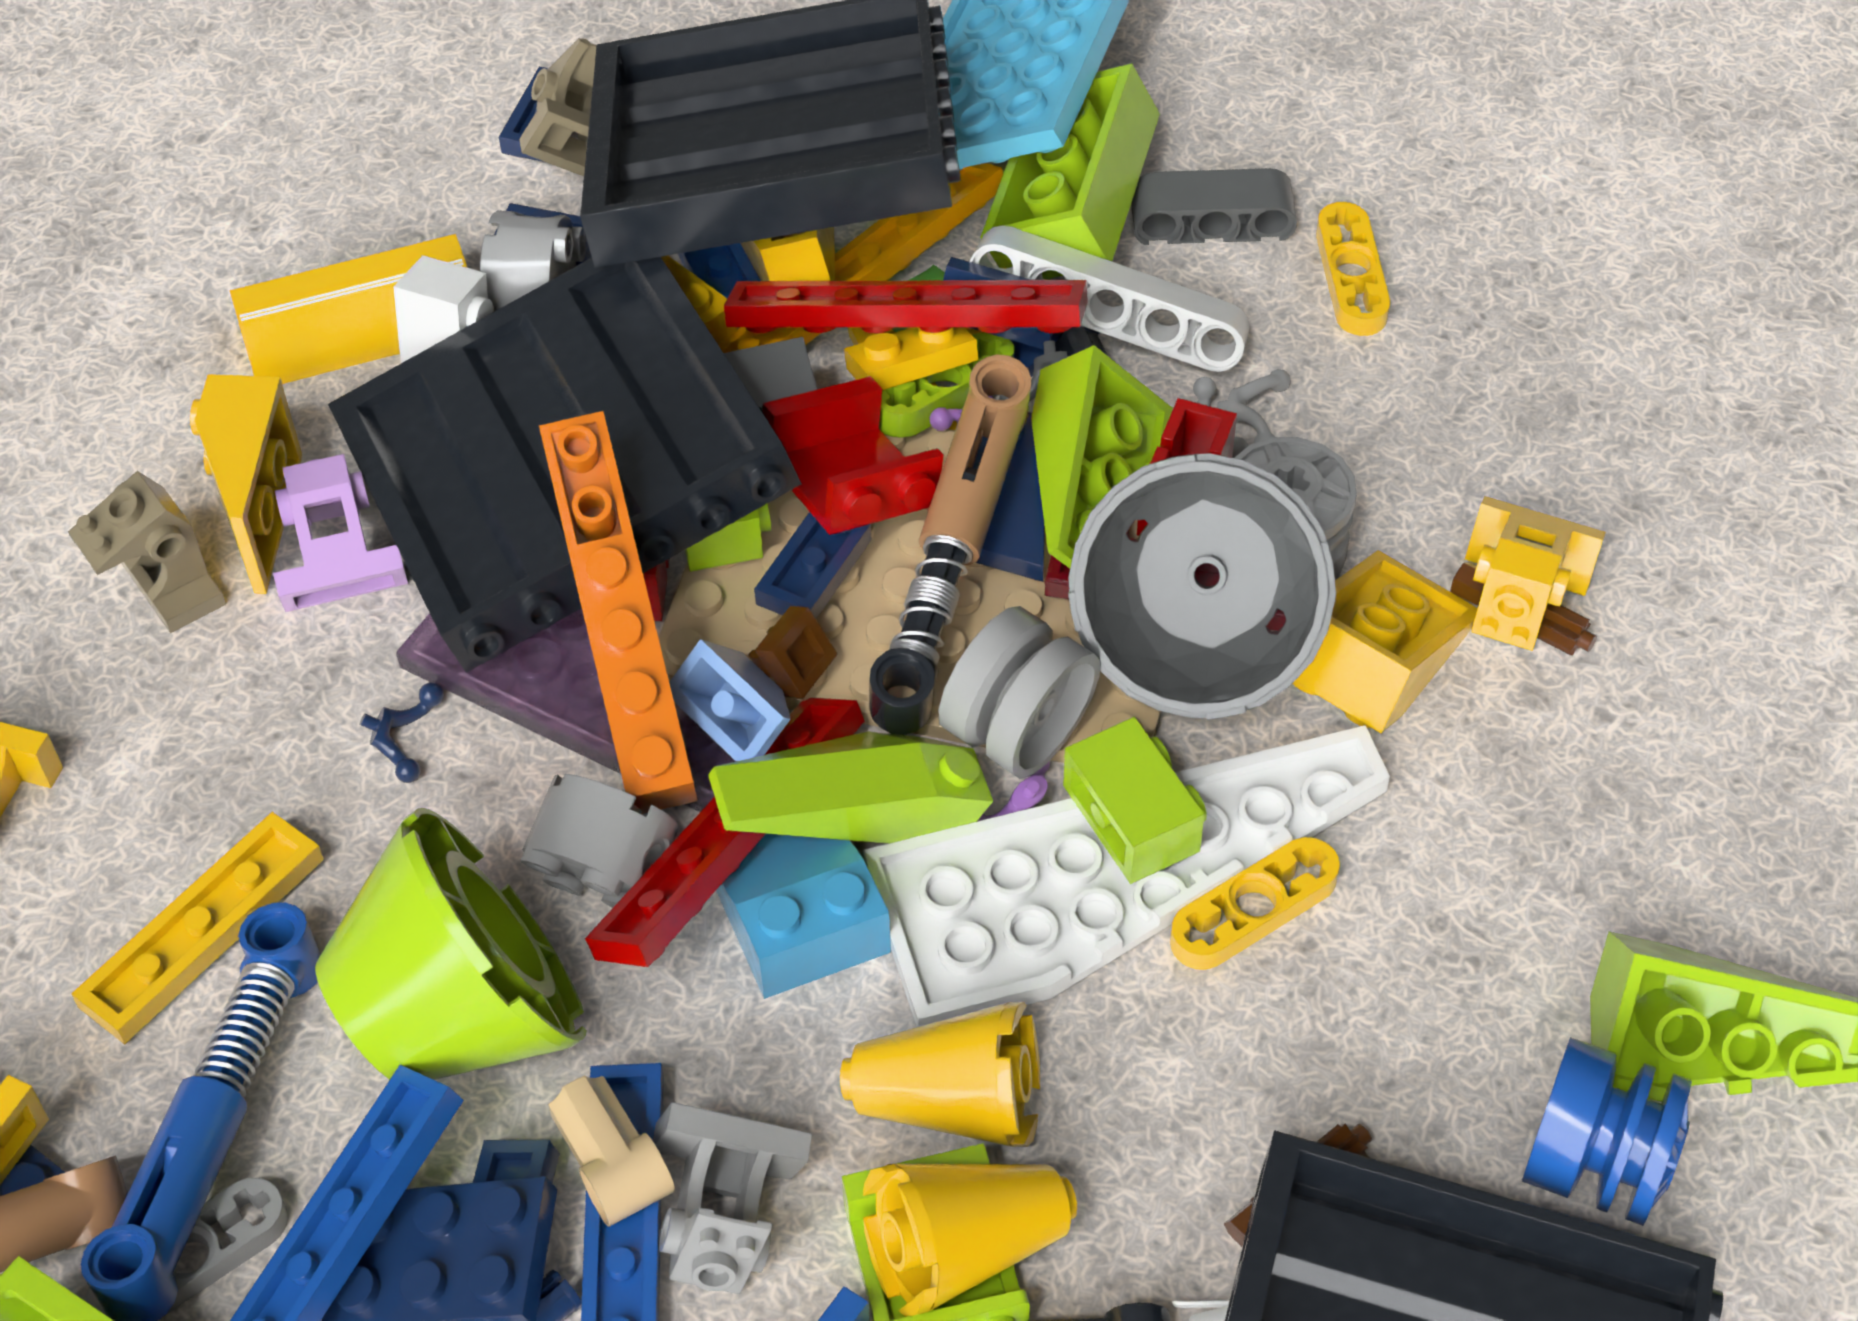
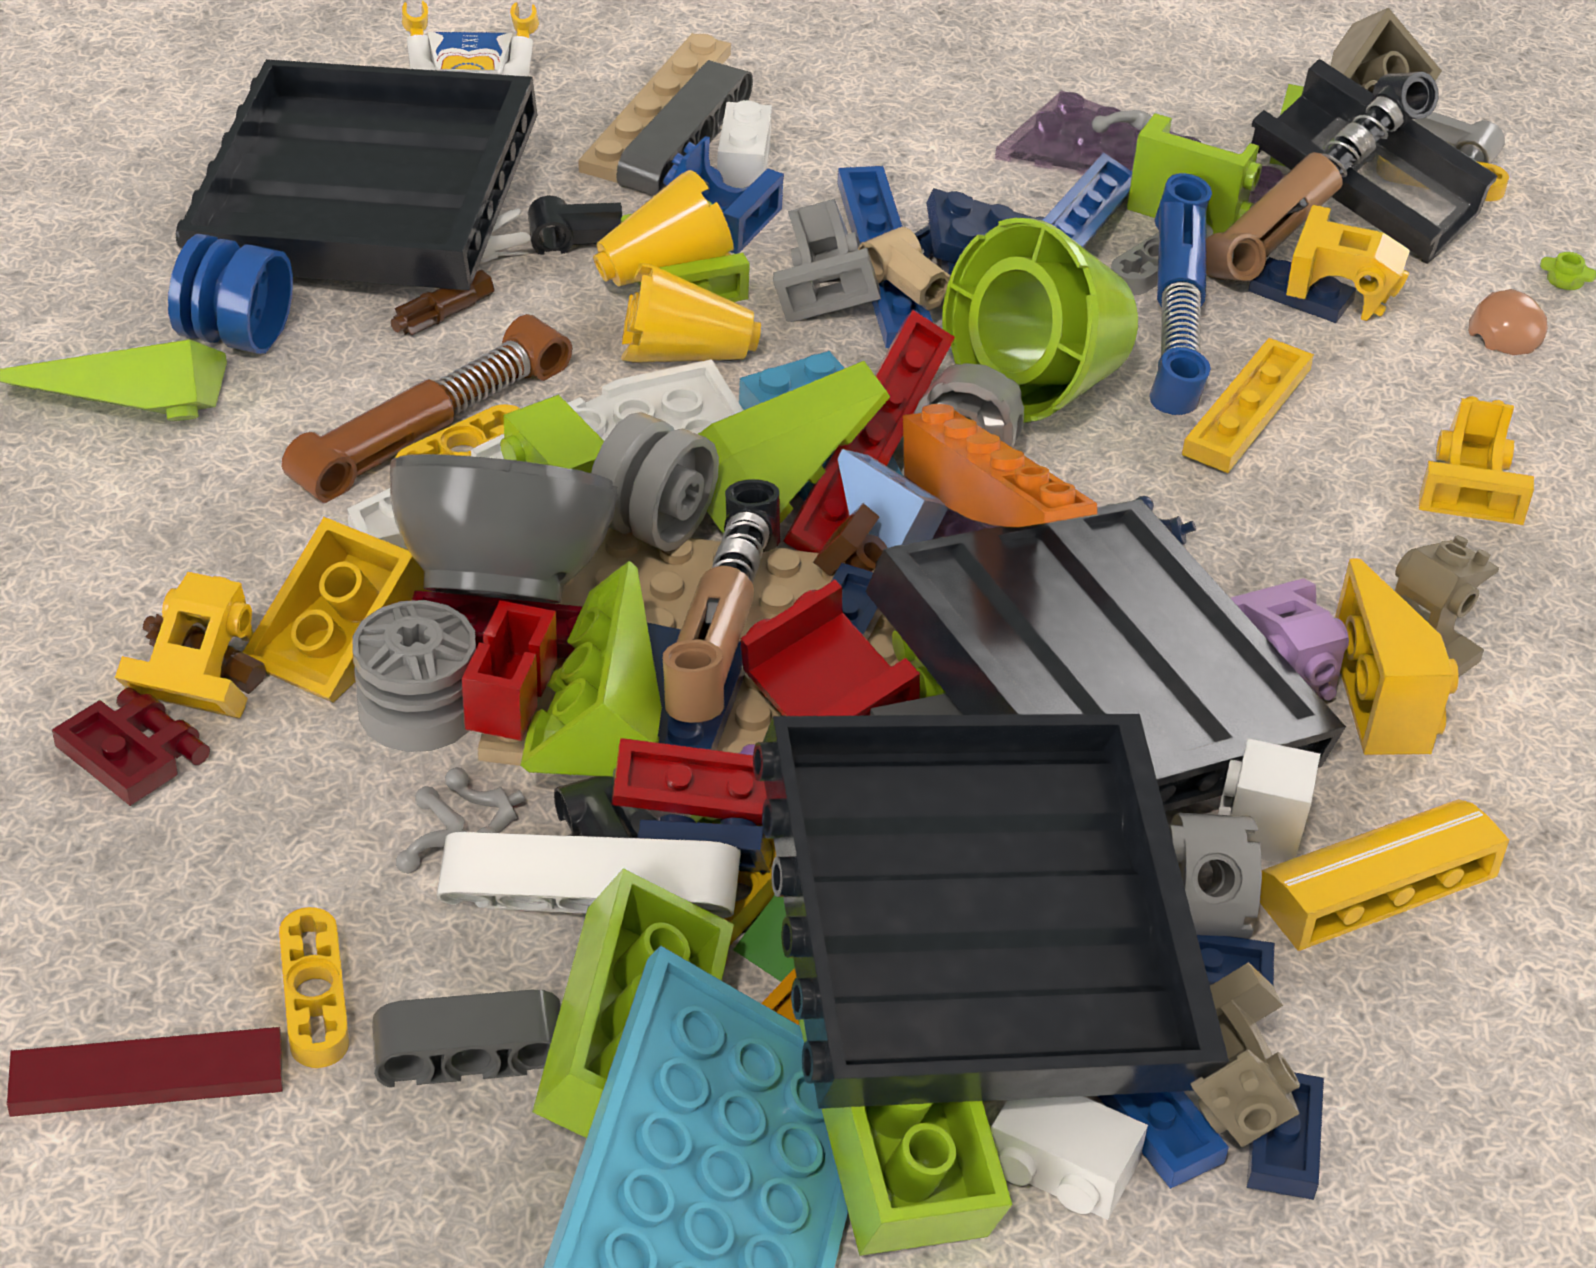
camera: 170 degrees right, 10 degrees down
none -> dark red tile [7,1027,283,1117]
none -> dark red plate [52,687,210,806]
none -> dark orange piece [281,314,573,503]

